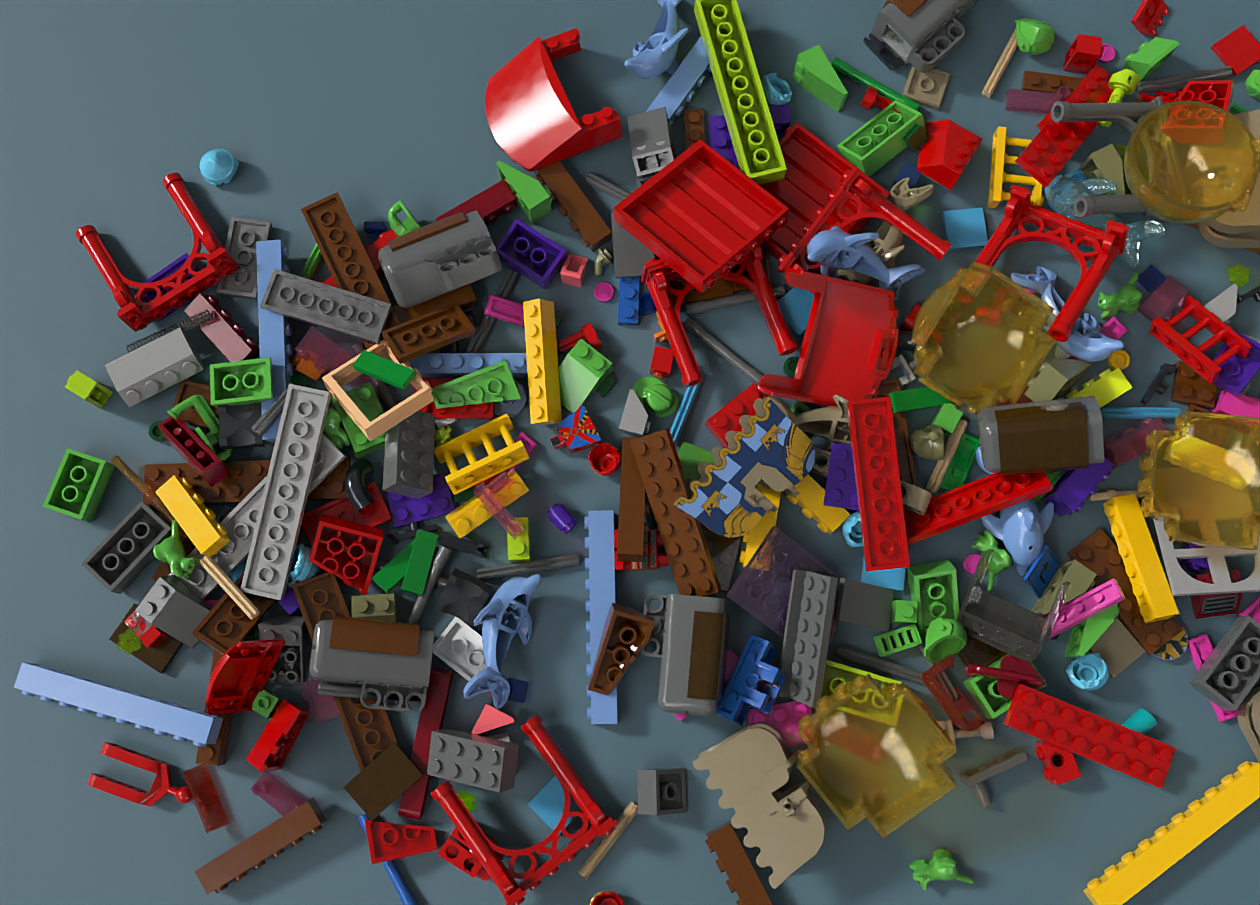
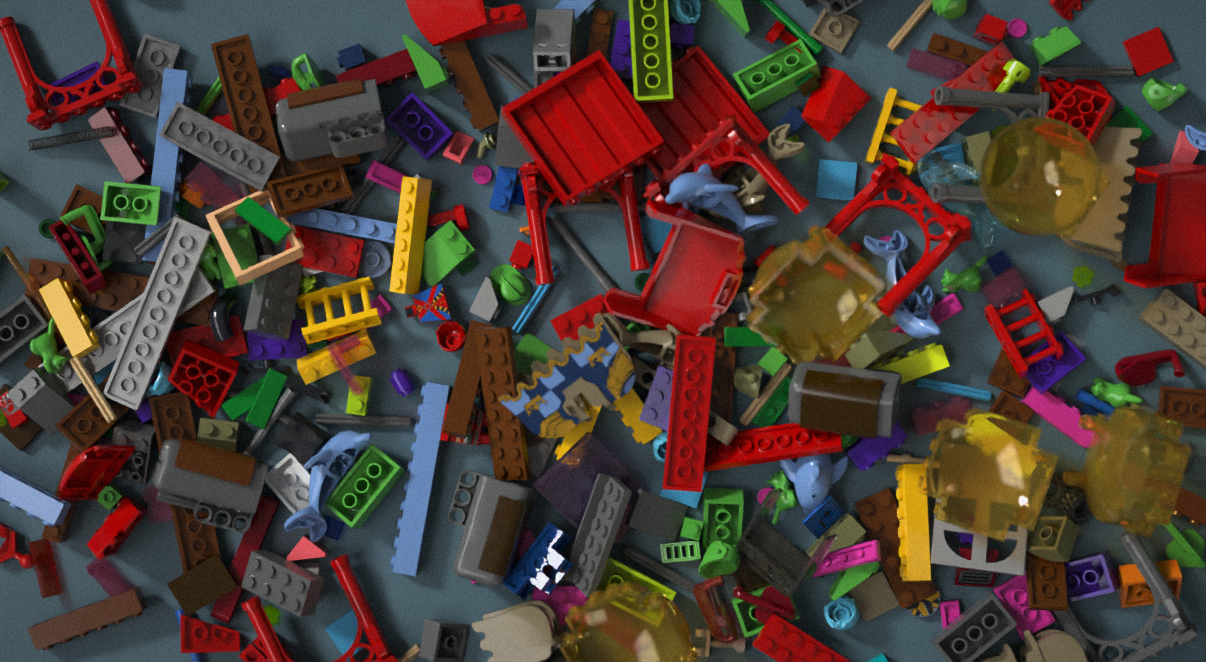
camera: 10 degrees right, 10 degrees up
light grey slope [105,327,204,407] -> none
bright green wing [431,360,522,409] -> none
reddish brown wedge [588,603,655,695] -> none
yellow tile [1108,350,1130,371] -> none
black piece [1140,363,1176,405] -> none
none -> bright green slope [325,444,406,530]
none -> dark blue brick [337,43,368,71]

